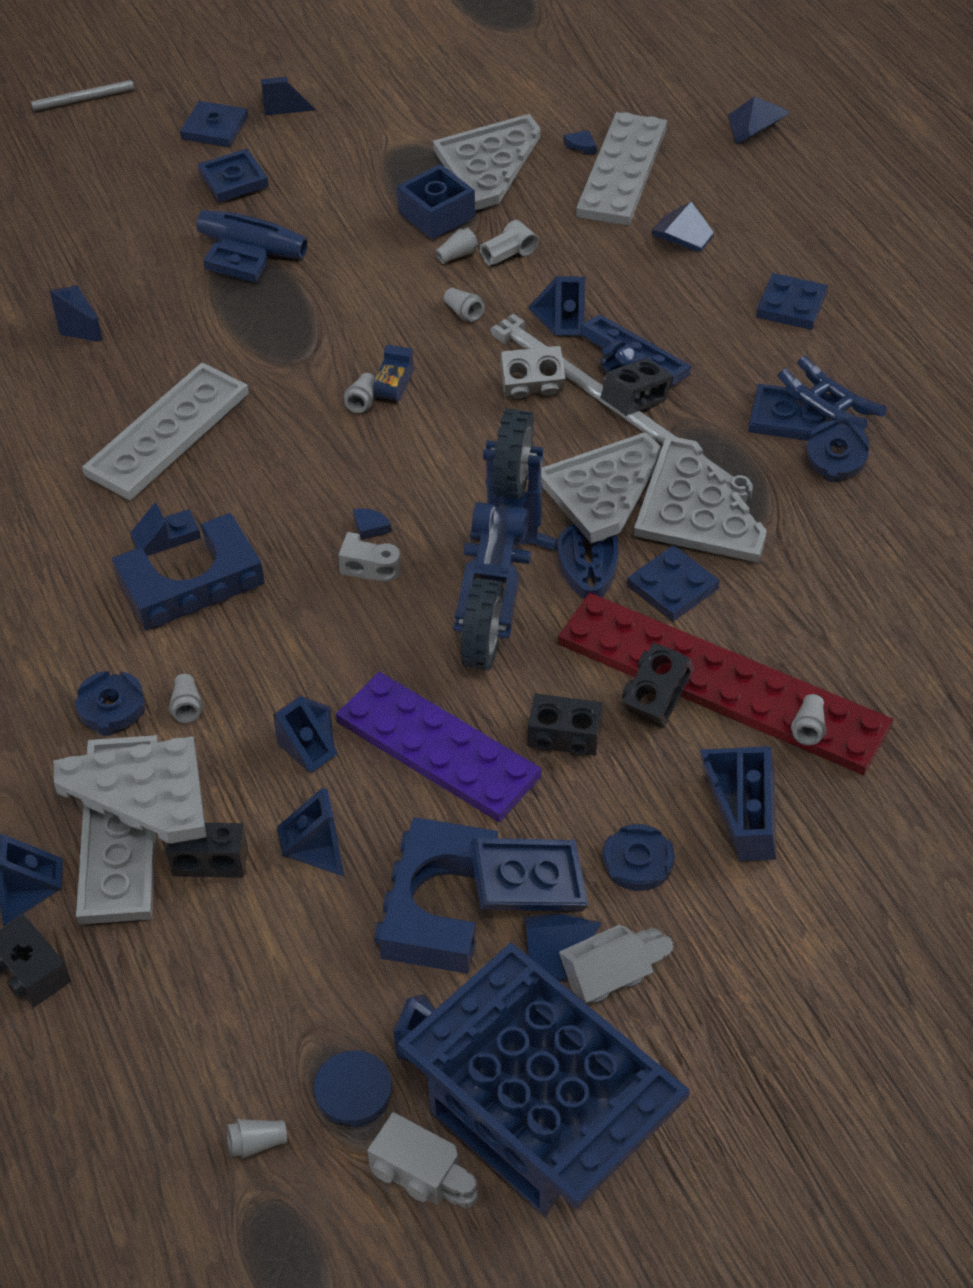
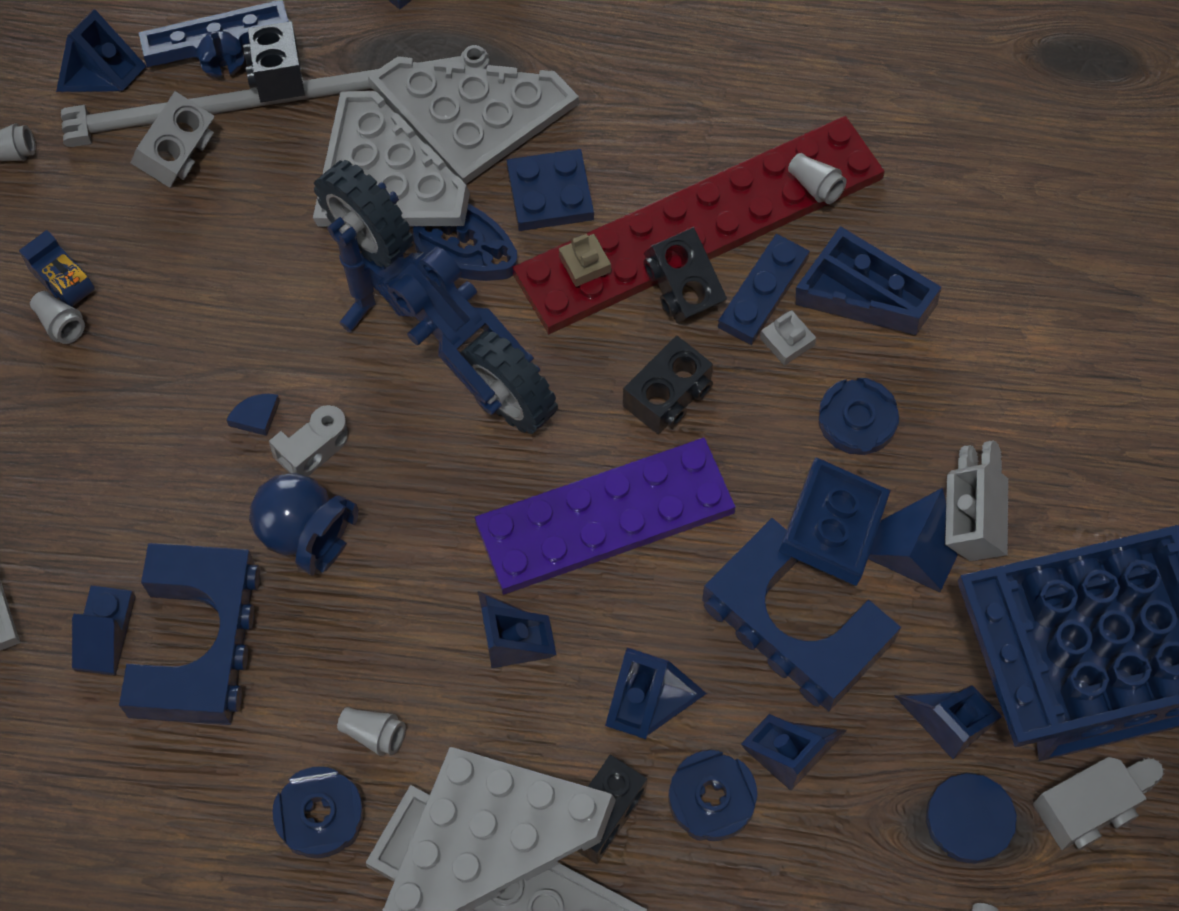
camera: 60 degrees left, 15 degrees up
none -> dark blue tile [249,473,359,576]
none -> dark tan tile [559,233,611,287]
none -> dark blue plate [668,750,758,841]
none -> dark blue plate [718,234,810,346]
none -> dark blue slope [741,714,847,791]
none -> light grey tile [760,310,816,366]

